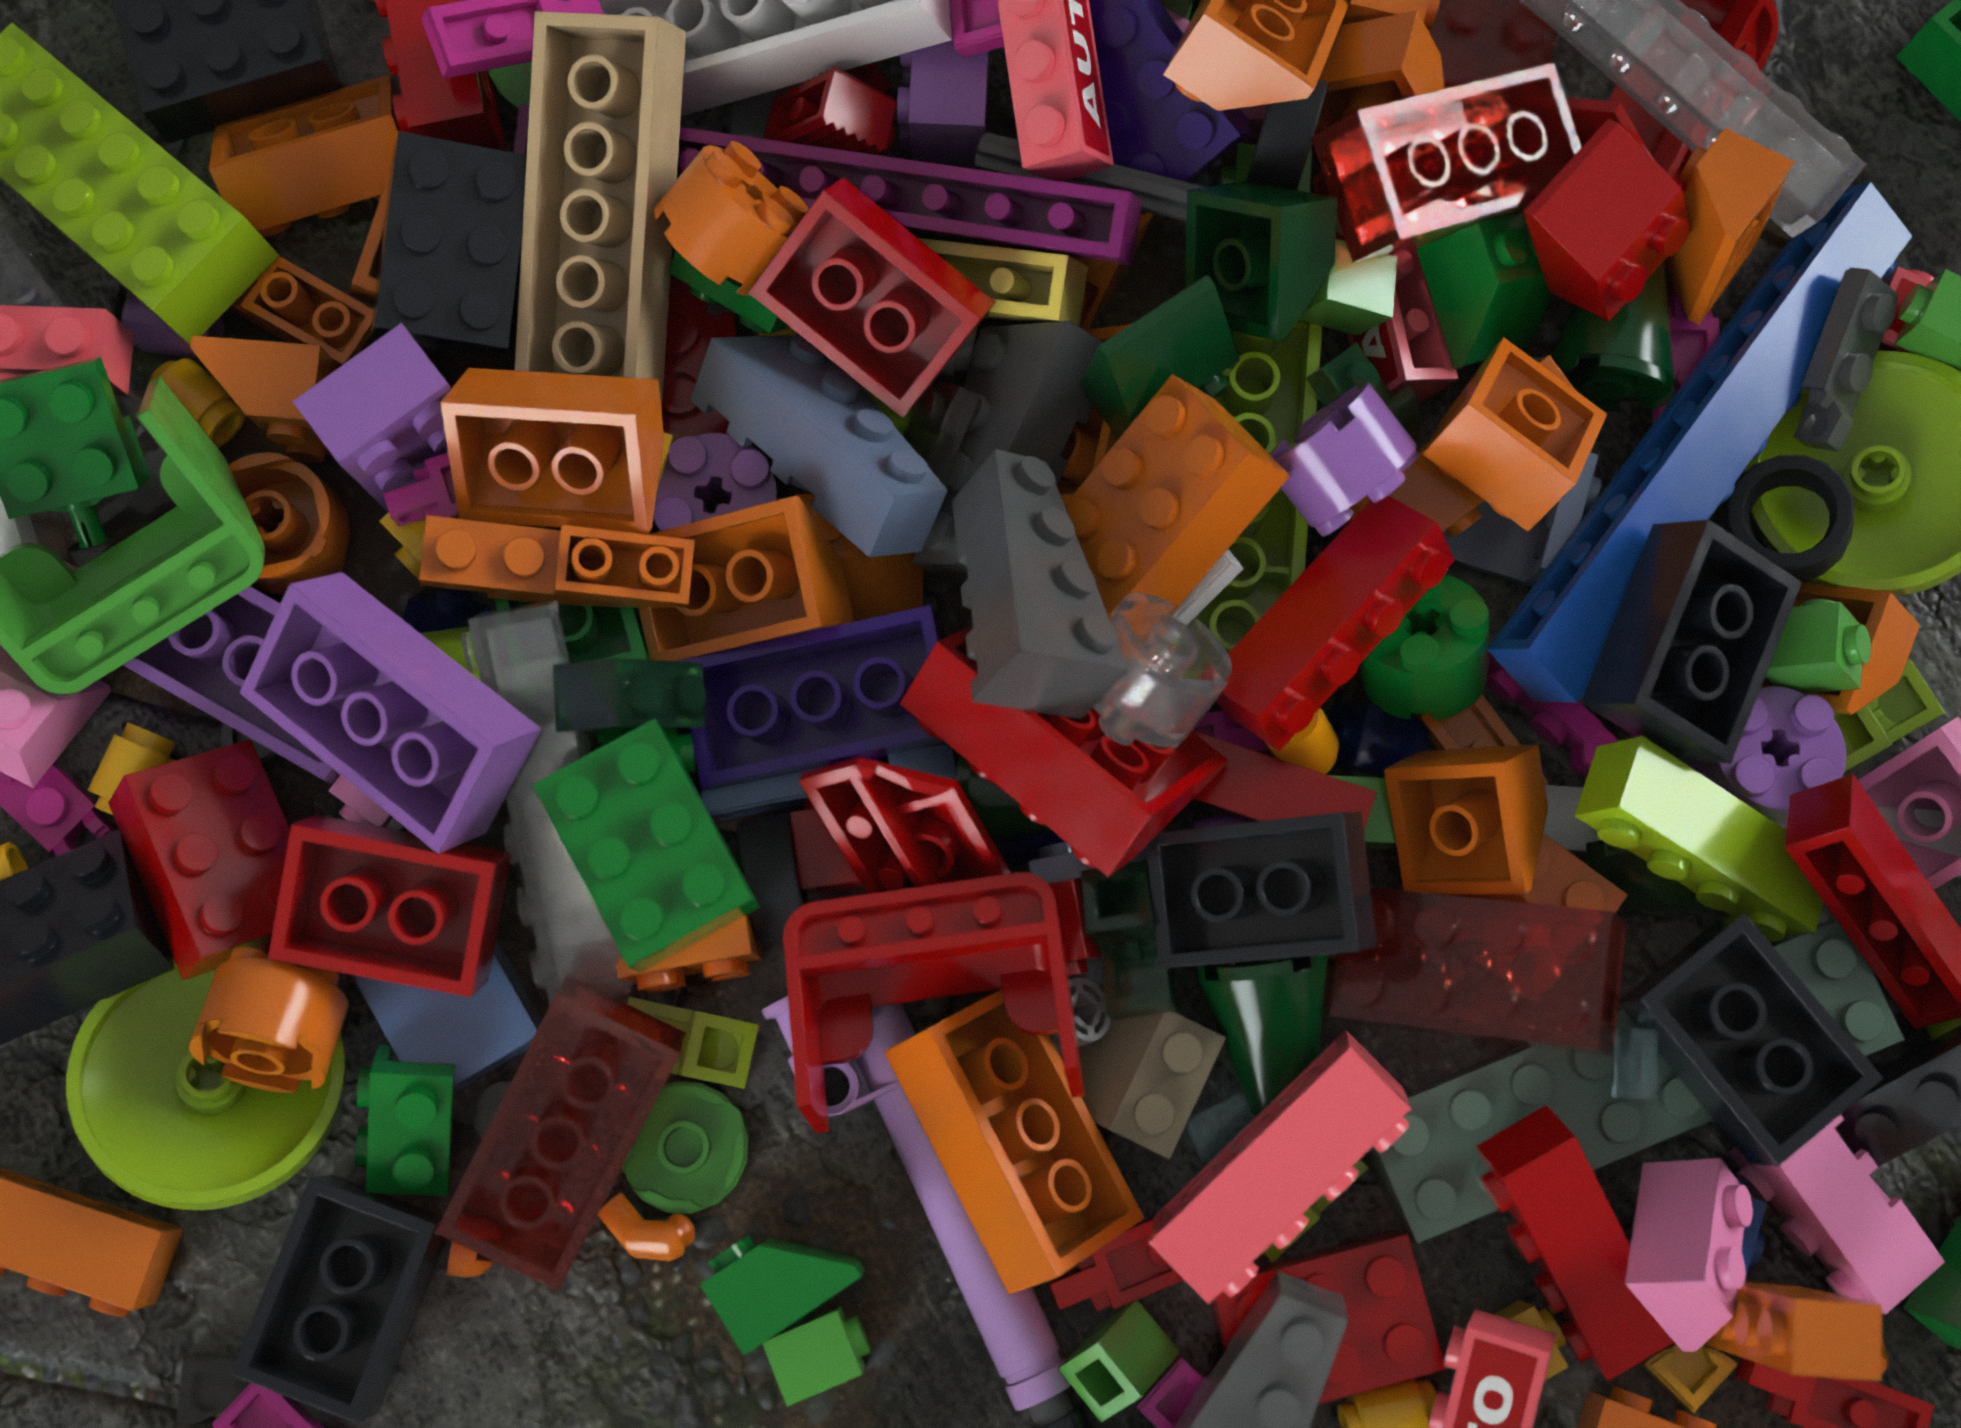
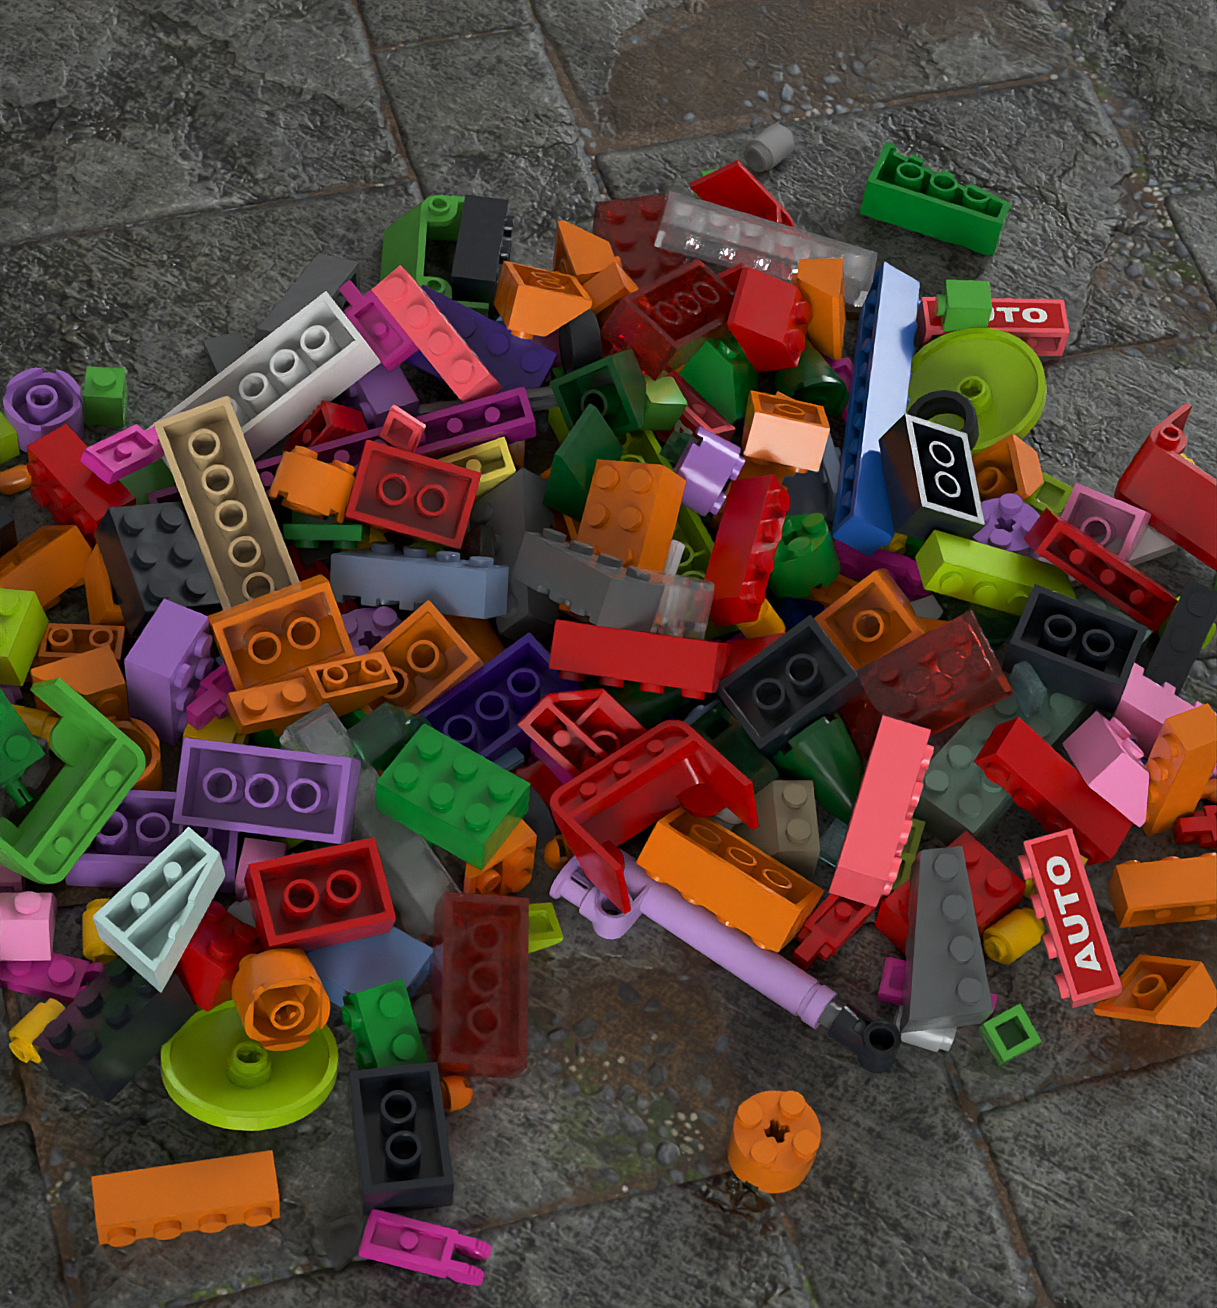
camera: 35 degrees left, 25 degrees down
orange arm [596,1192,696,1261] -> none
bright green tile [618,1082,750,1213] -> none
green slope [699,1235,867,1356] -> none
bright green brick [762,1304,871,1407] -> none
bright green brick [1058,1299,1180,1423] -> none
yellow tile [1639,1343,1738,1413] -> none
bright green brick [1765,599,1871,694] -> none
dark grey hinge [1794,268,1899,451] -> none
none -> light aqua wedge [92,827,225,993]
none -> coral slope [379,404,426,453]

